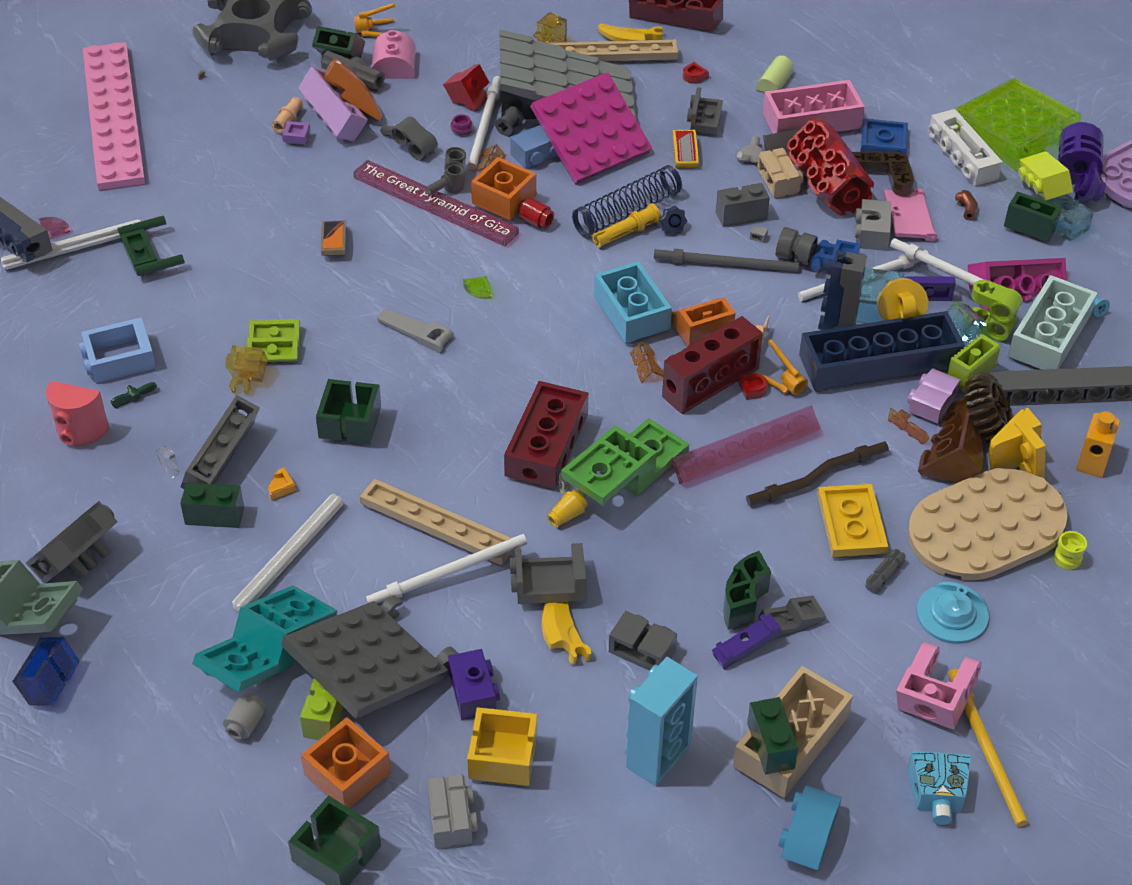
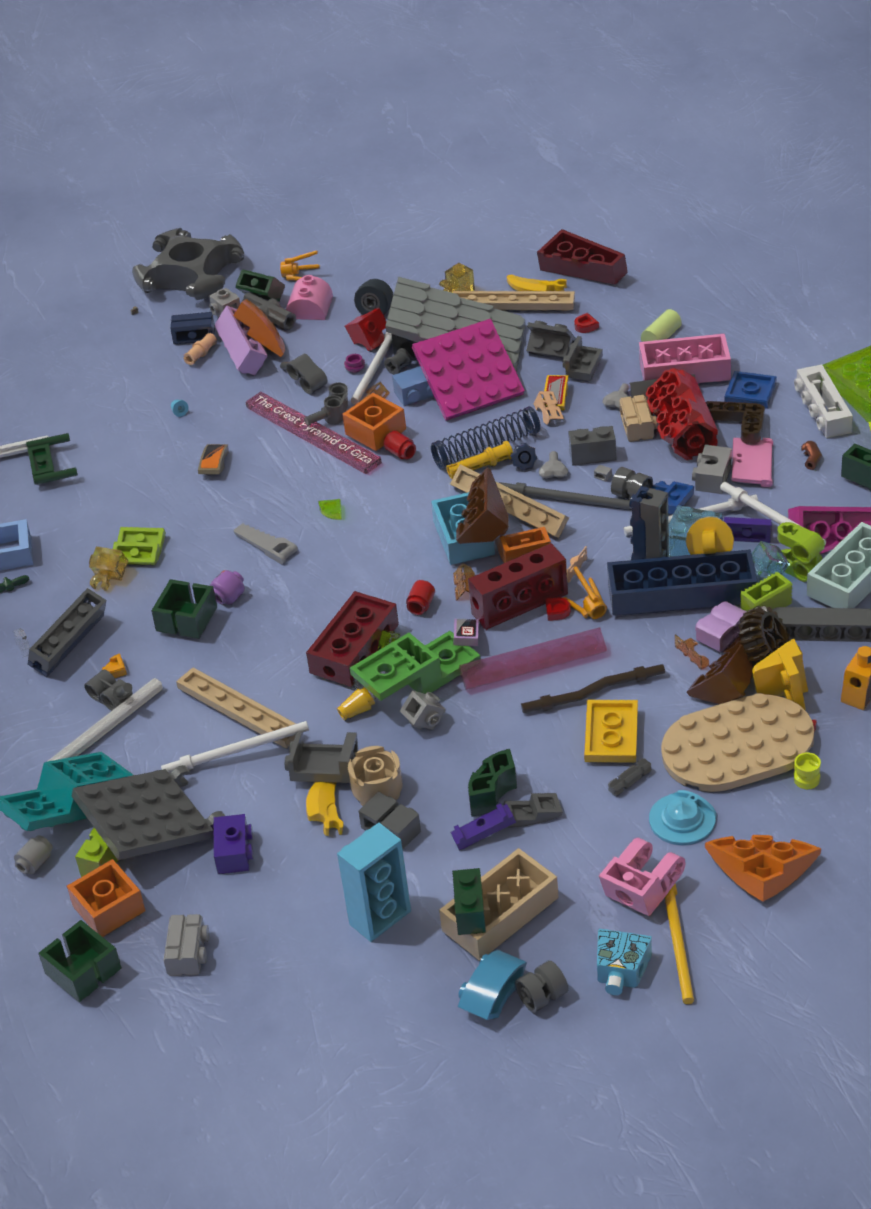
camera: 15 degrees right, 5 degrees down
bright pink plate [83,42,145,191] -> none
dark green brick [180,483,244,528] -> none
medium lavender plate [282,121,310,144] -> none
yellow piece [467,707,538,786] -> none
none -> dark grey beam [84,669,133,711]
none -> dark blue brick [170,312,215,344]
none -> medium azure piece [171,400,189,417]
none -> light grey brick [209,288,240,317]
none -> medium lavender head [210,570,245,605]
none -> tan brick [348,746,403,806]
none -> black wheel [354,279,393,315]
none -> clear neon green tile [377,631,401,651]
none -> light grey brick [400,690,446,730]
none -> red brick [406,580,436,615]
none -> tan plate [450,464,569,538]
none -> slope [453,619,479,646]
none -> reddish brown wedge [456,467,509,544]
none -> dark grey wheel [515,960,569,1012]
none -> dark grey bracket [526,321,576,359]
none -> light nougat piece [533,391,564,425]
none -> light grey rock [539,451,568,479]
none -> orange brick [705,835,821,901]

